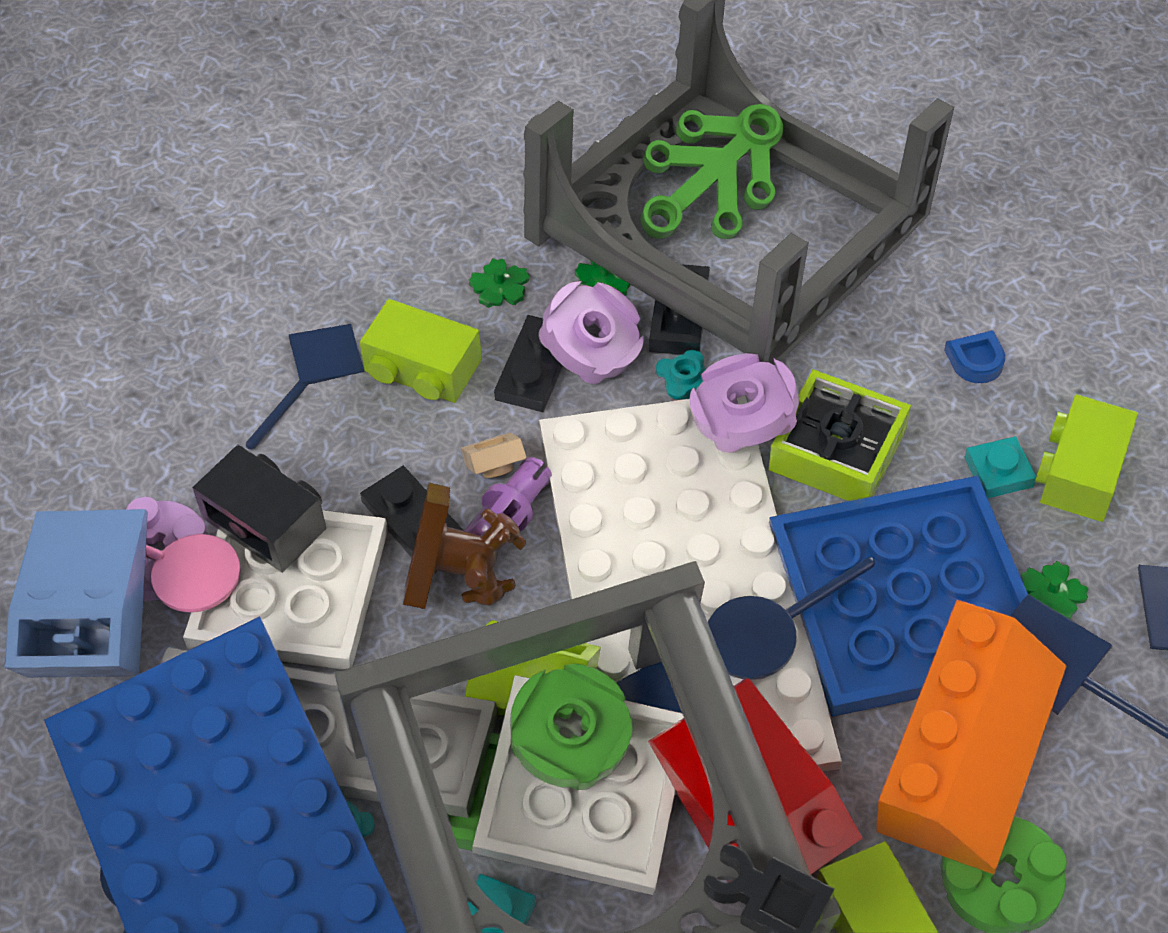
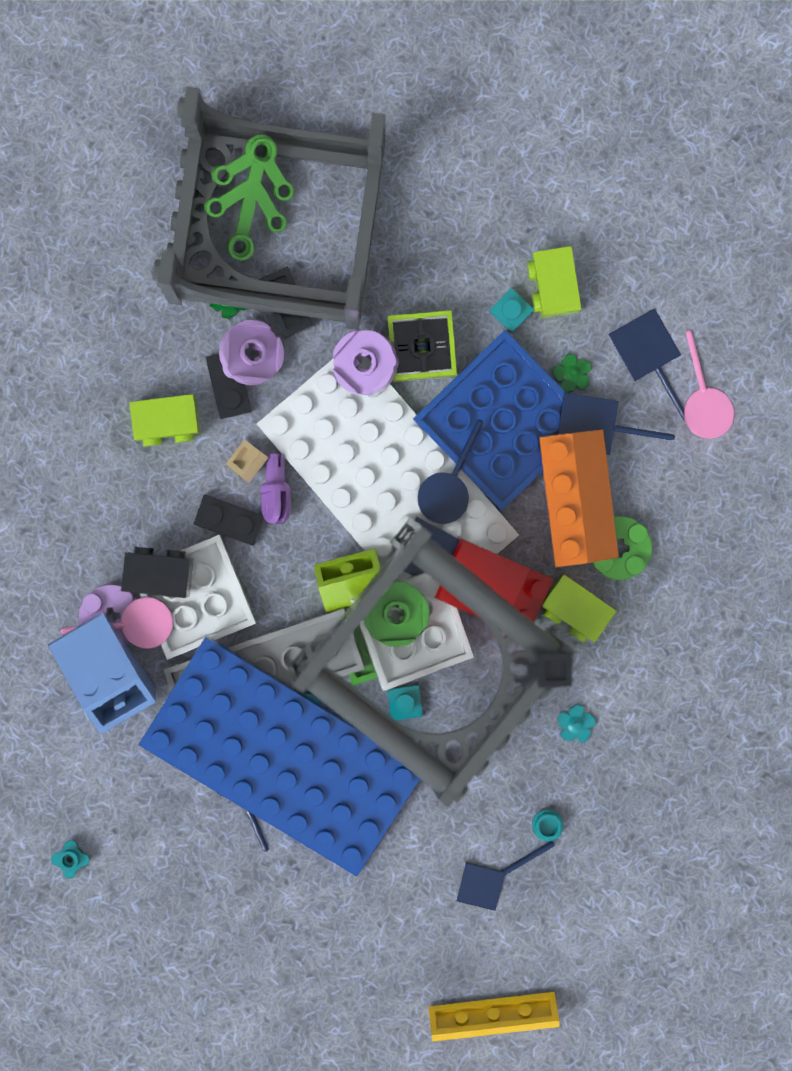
camera: 30 degrees left, 35 degrees up
dark blue piece [246,324,364,450] -> none
reddish brown piece [403,483,526,609] -> none
green plant [468,258,529,308] -> none
teal plate [656,350,706,400] -> none
blue tile [944,330,1005,383] -> none

